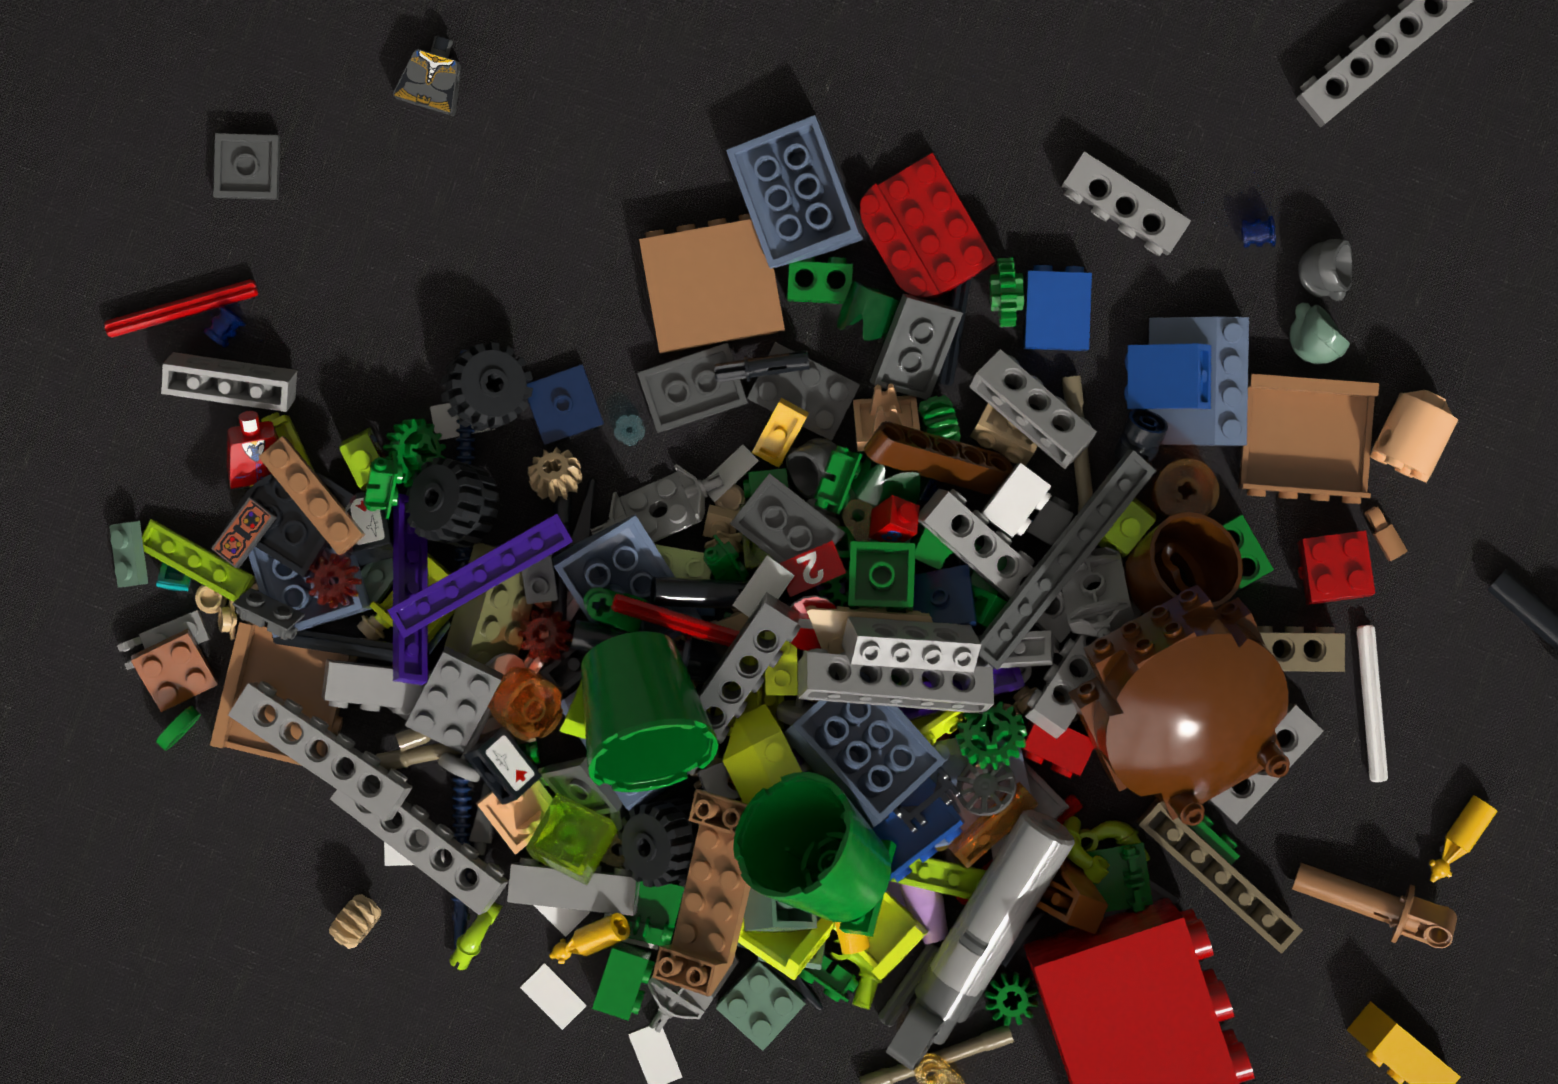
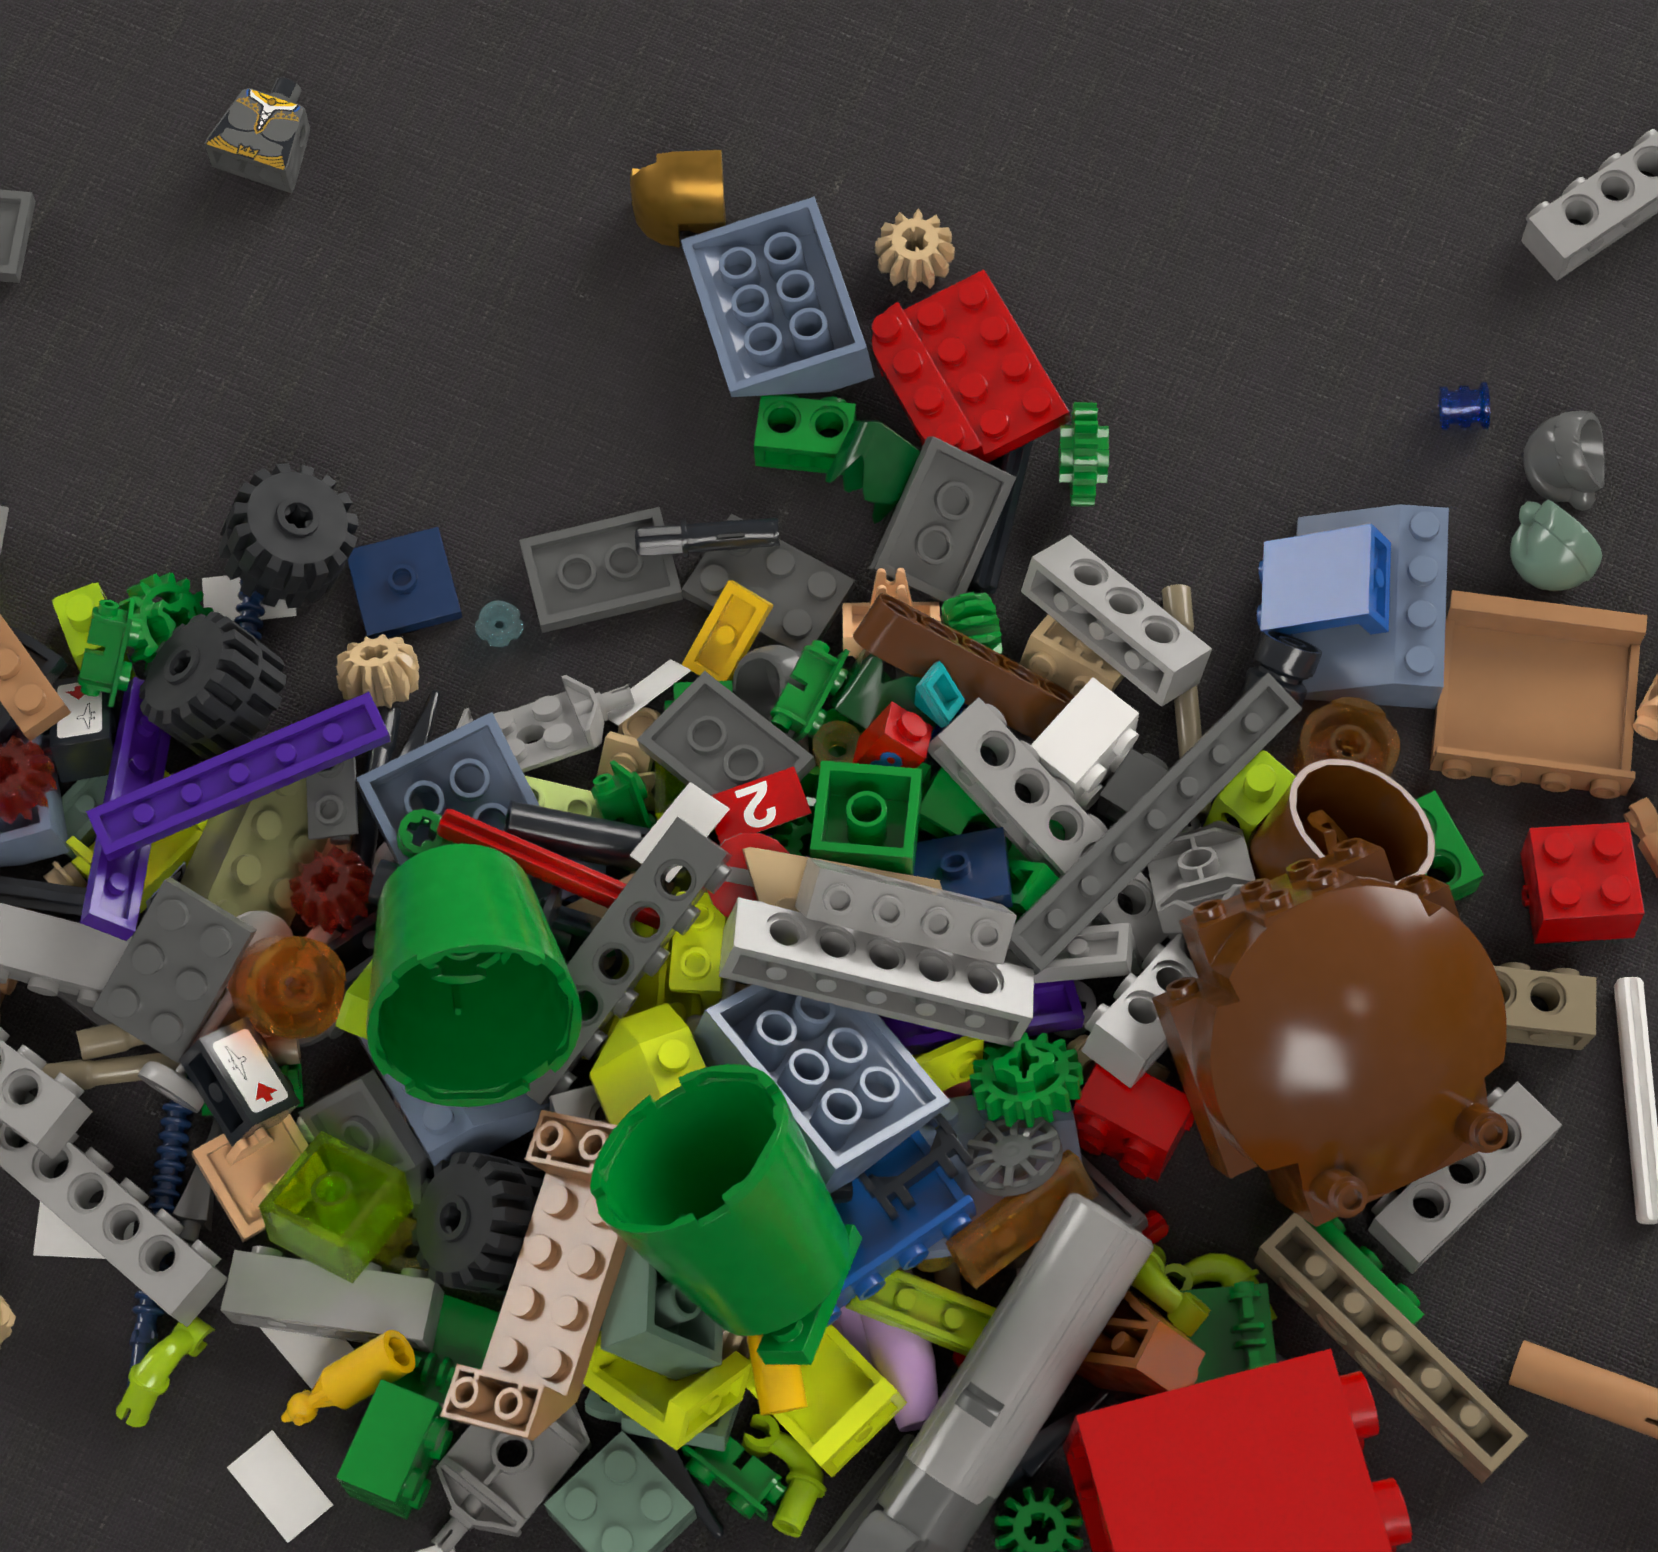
camera: 15 degrees right, 20 degrees down
medium nougat panel [639,214,785,354] -> none
blue panel [1023,265,1092,351] -> none
light grey brick [1061,151,1191,256] -> none
none -> pearl gold brick [630,150,726,247]
none -> tan gear [875,209,955,292]
none -> teal slope [914,661,965,728]

